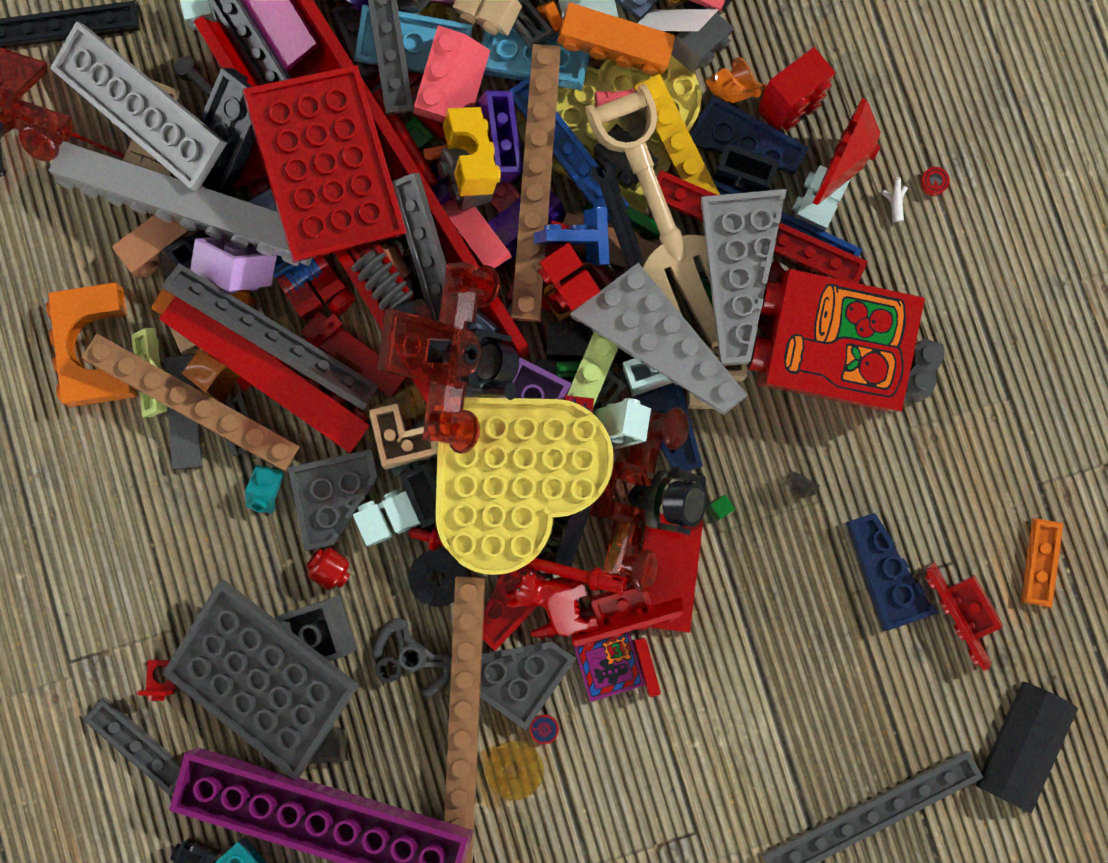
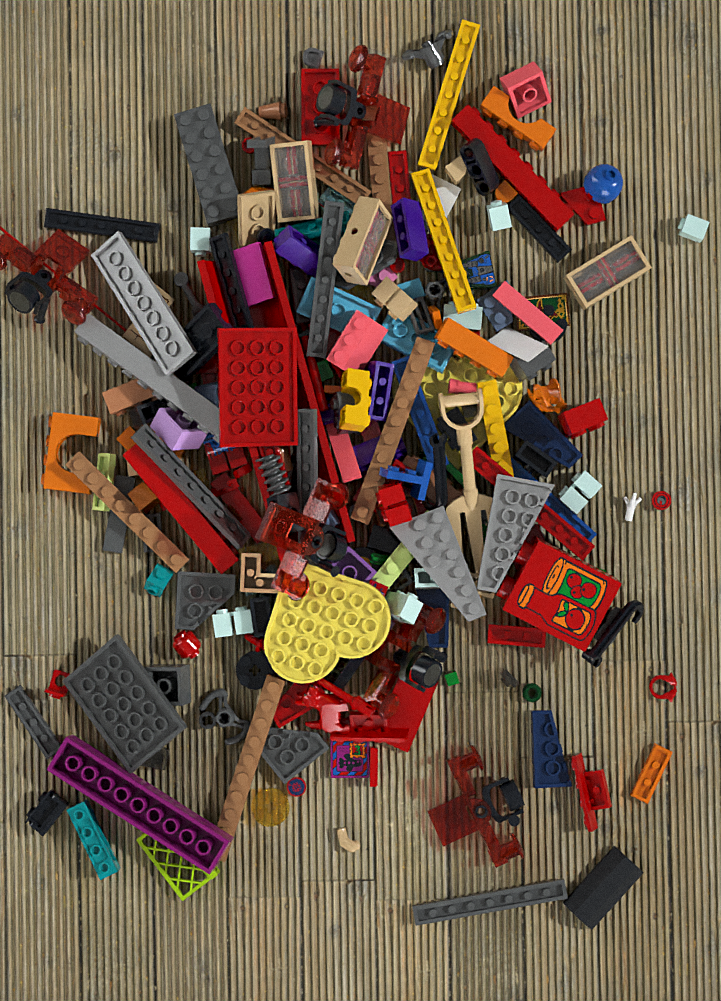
camera: 20 degrees right, 5 degrees up
red wedge [813,98,881,205] -> none
none -> tan arm [336,827,360,852]
none -> clear red piece [427,745,525,868]
none -> red plate [487,624,546,648]
none -> dark green plate [522,683,542,702]
none -> black piece [581,600,644,668]
none -> red piece [649,672,677,703]

